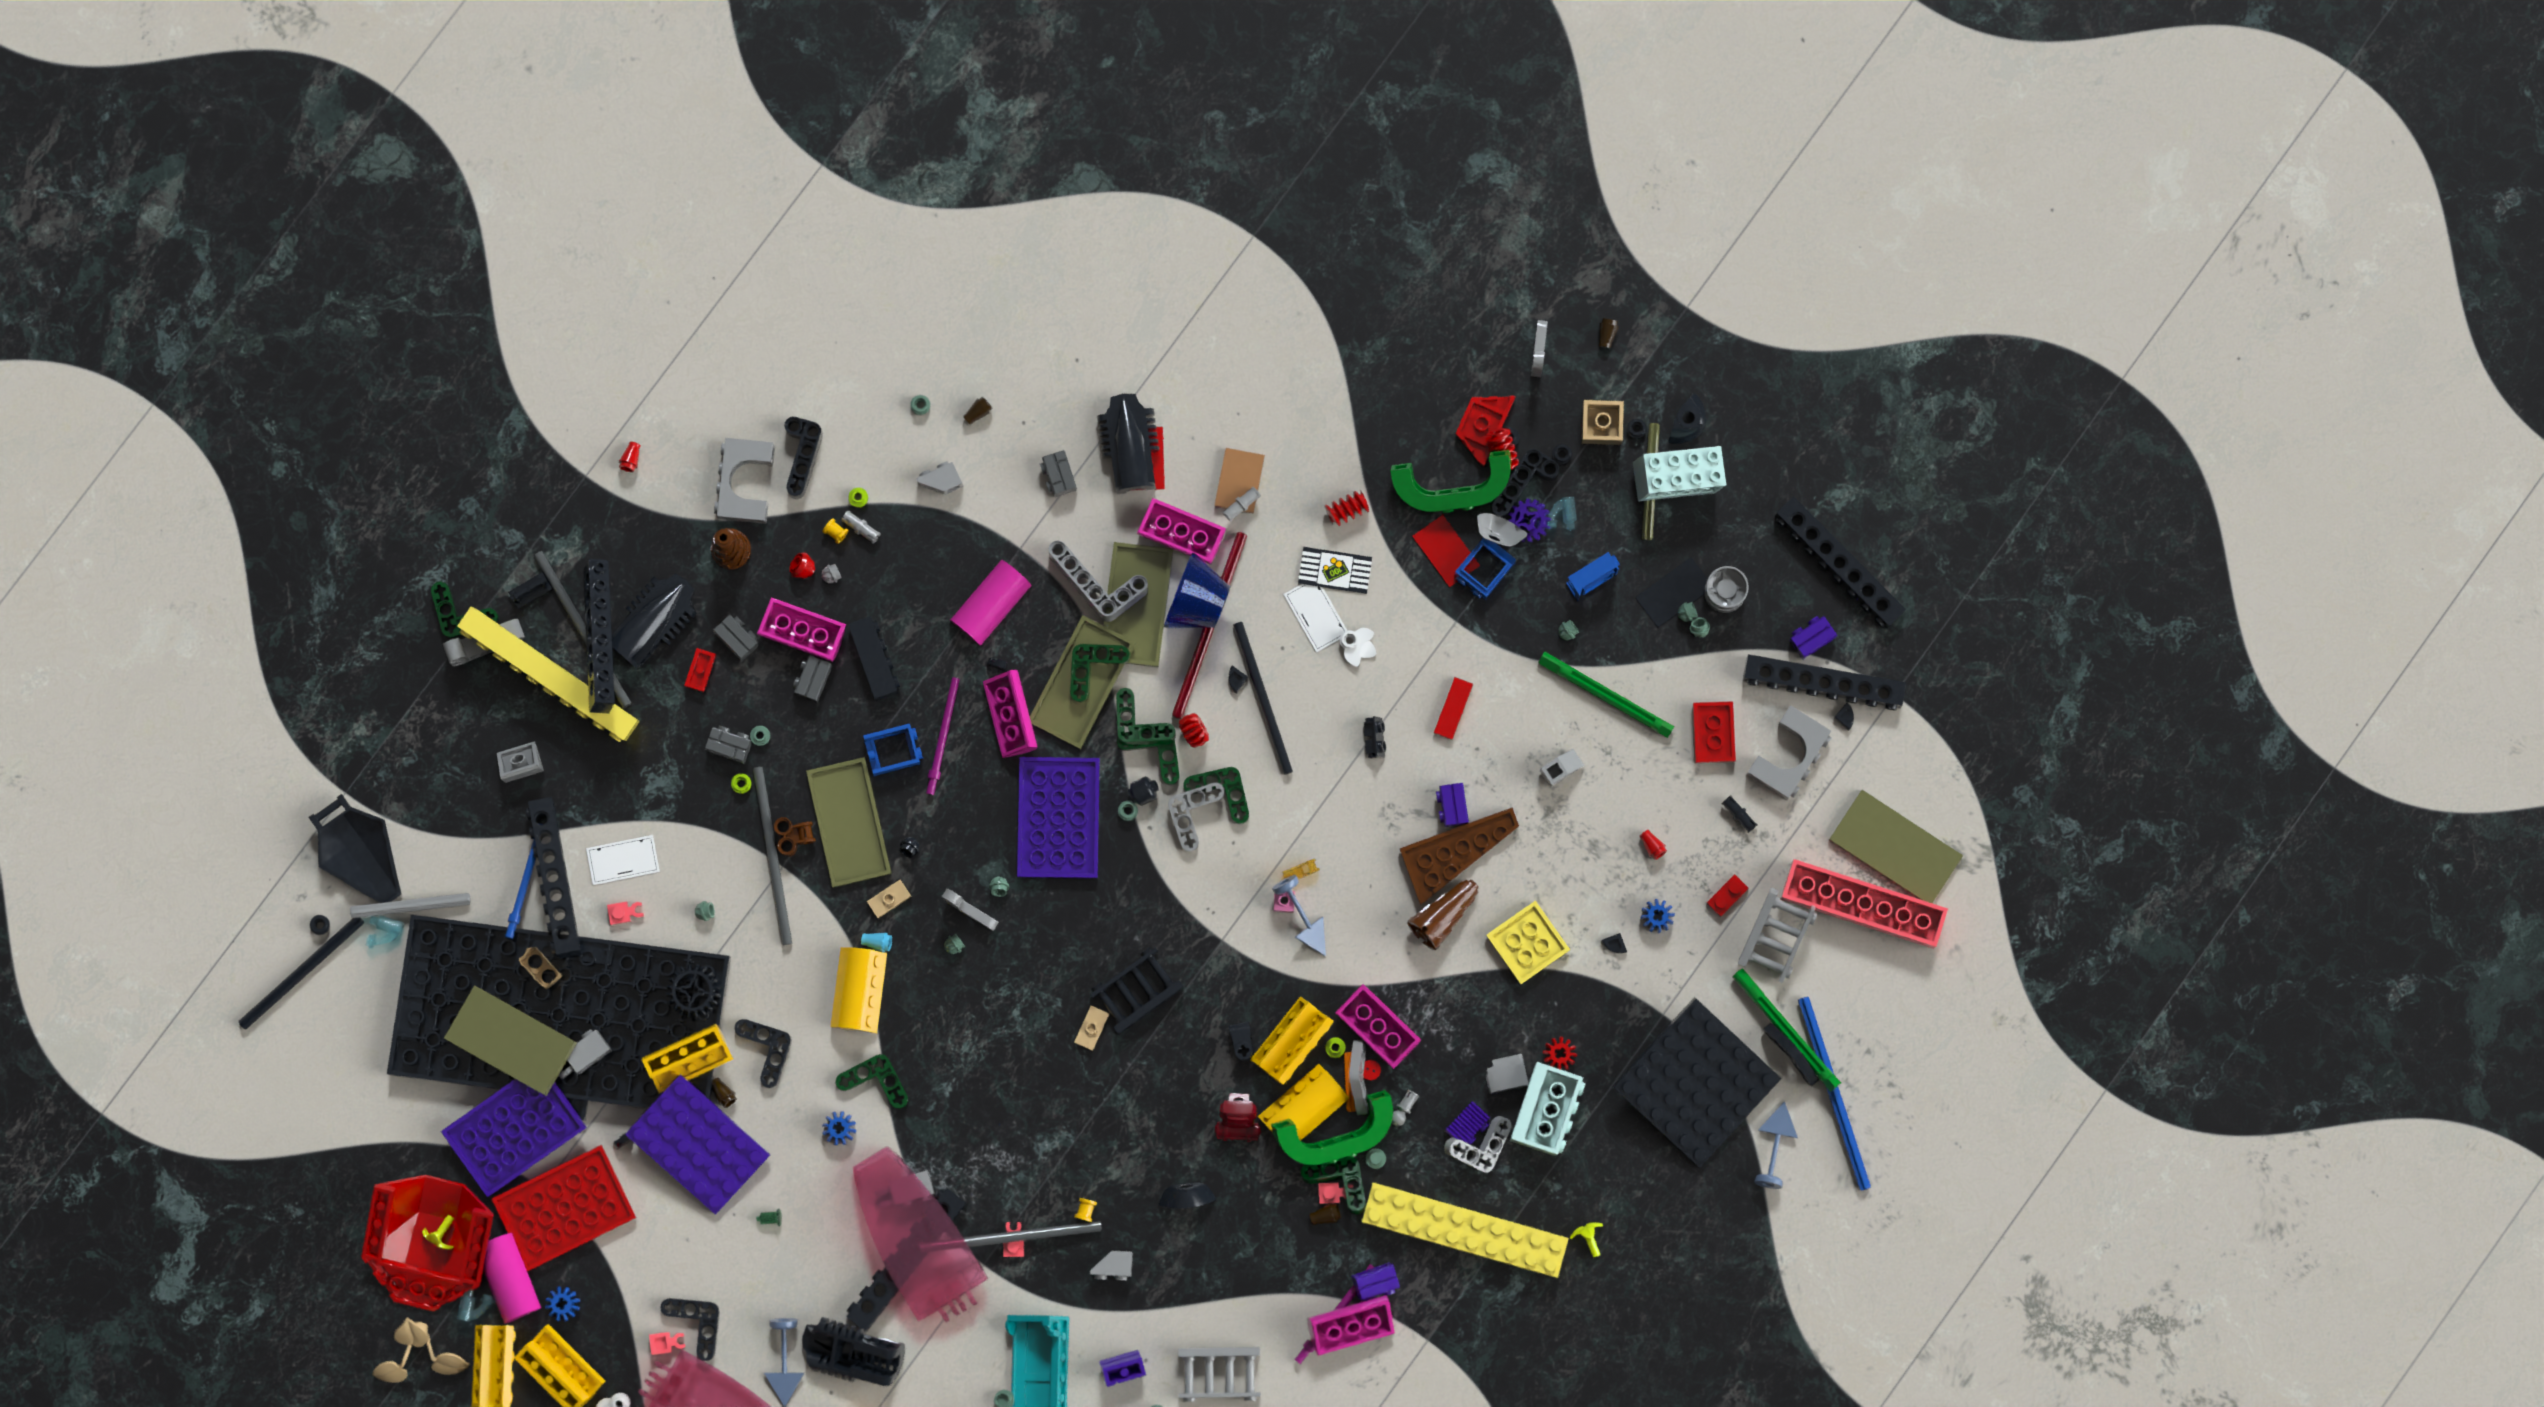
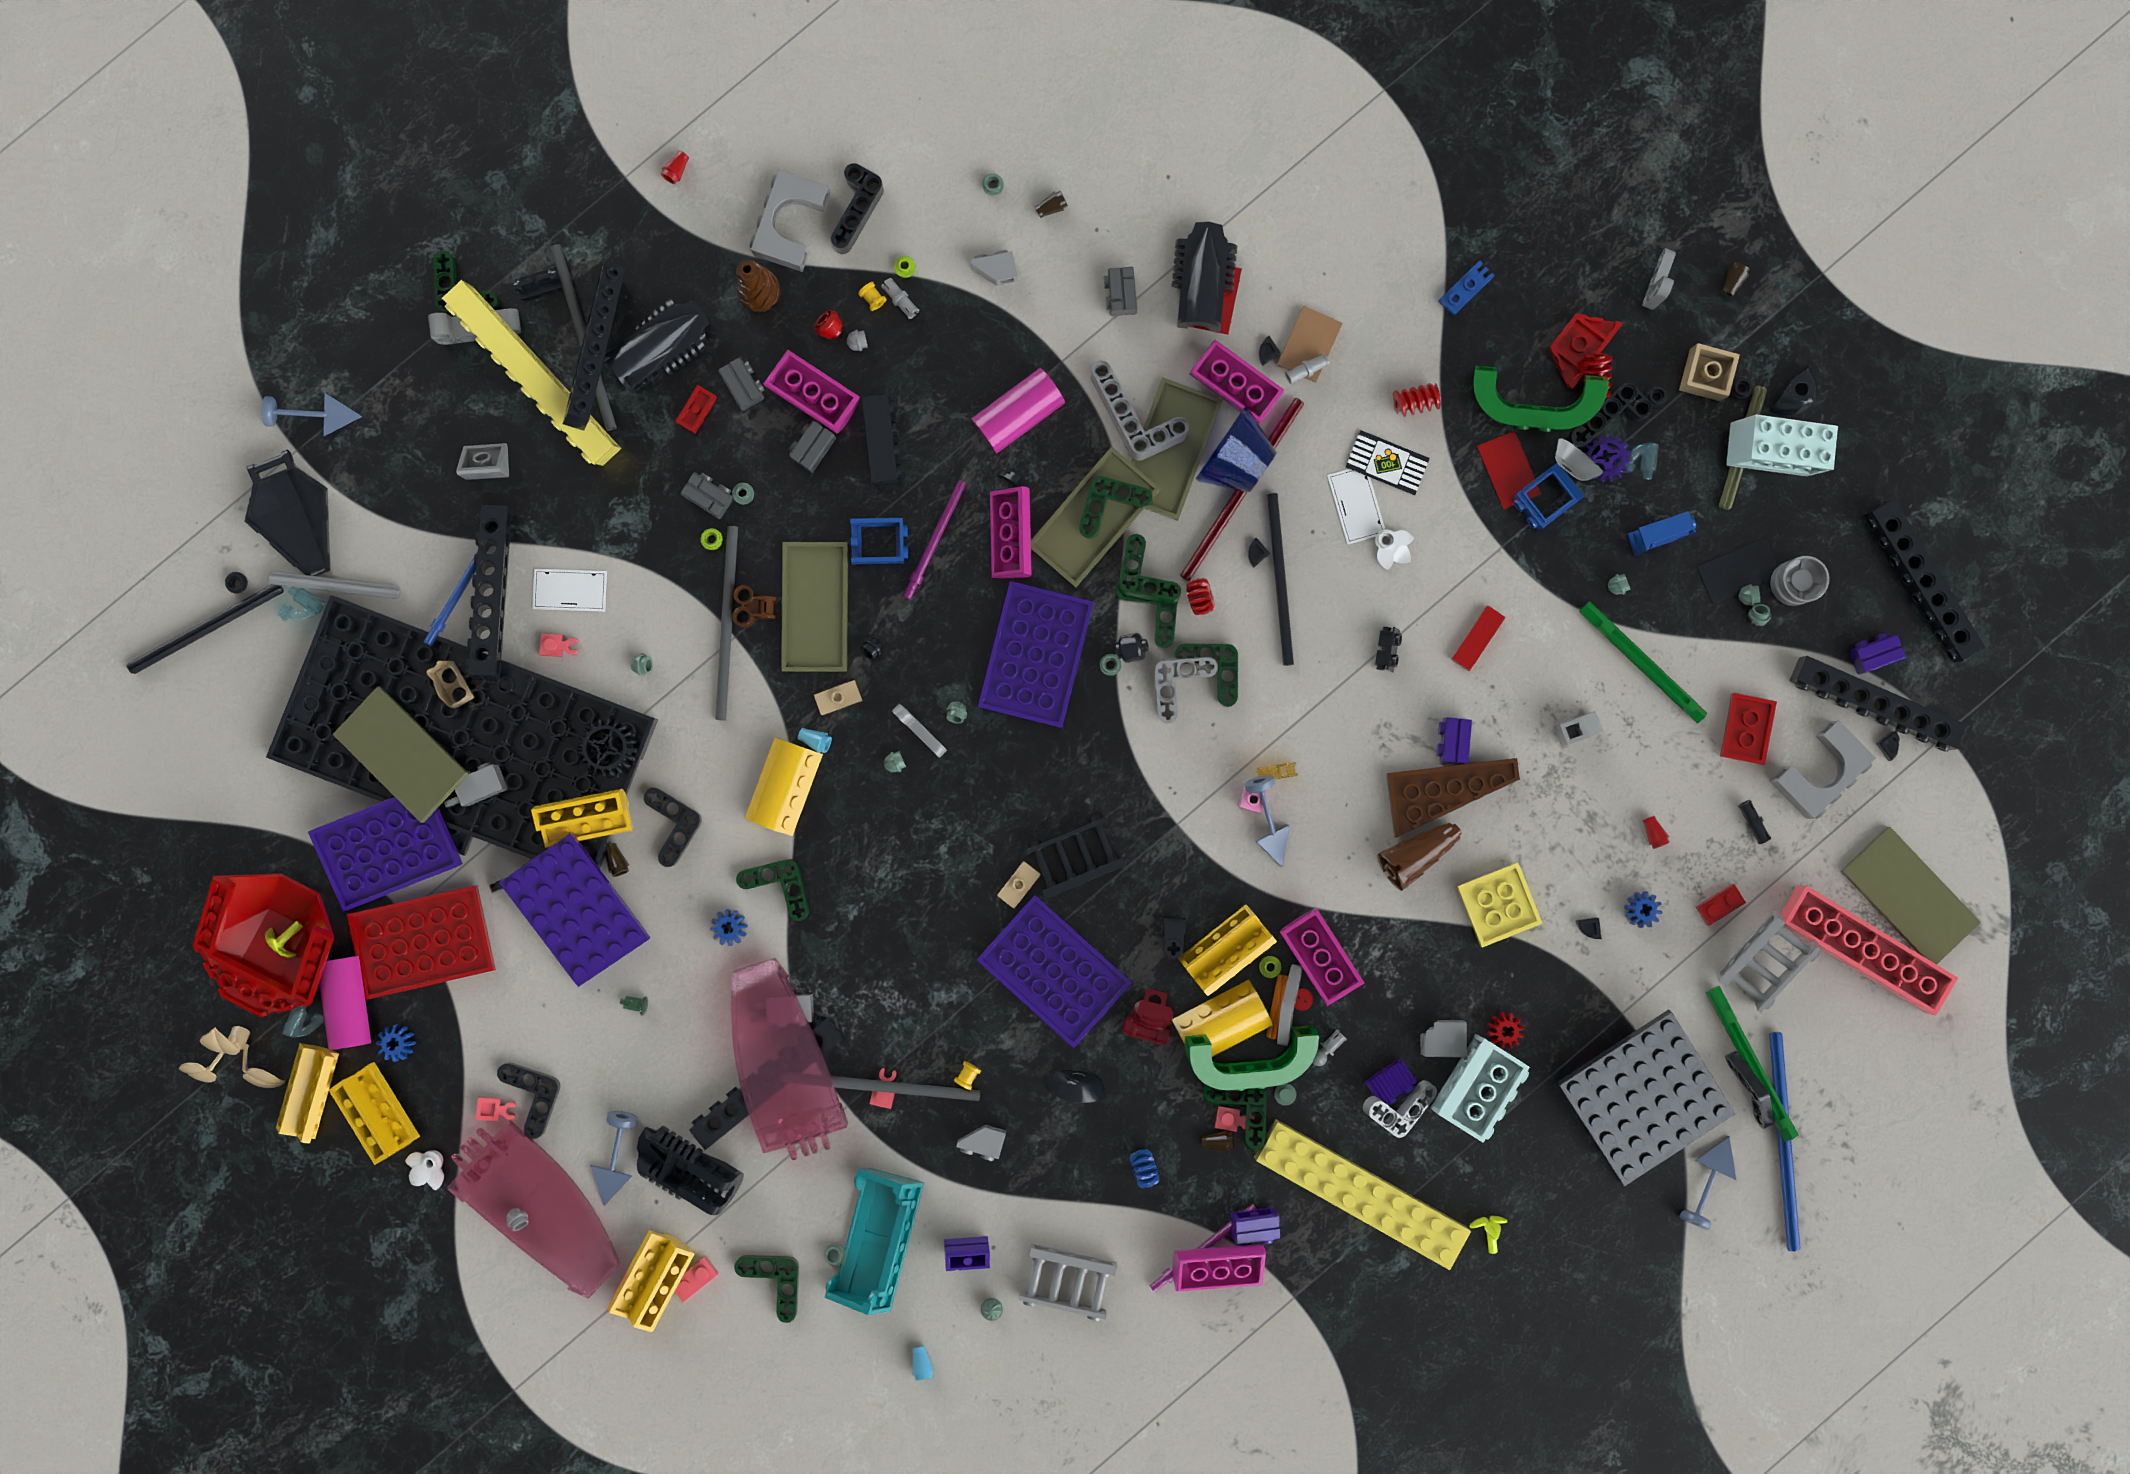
camera: 10 degrees right, 5 degrees up
none -> sand blue piece [262,393,362,436]
none -> dark purple plate [977,895,1132,1048]
none -> blue gear [1130,1149,1159,1188]
none -> black tile [1259,335,1281,366]
none -> blue hinge [1438,261,1495,316]

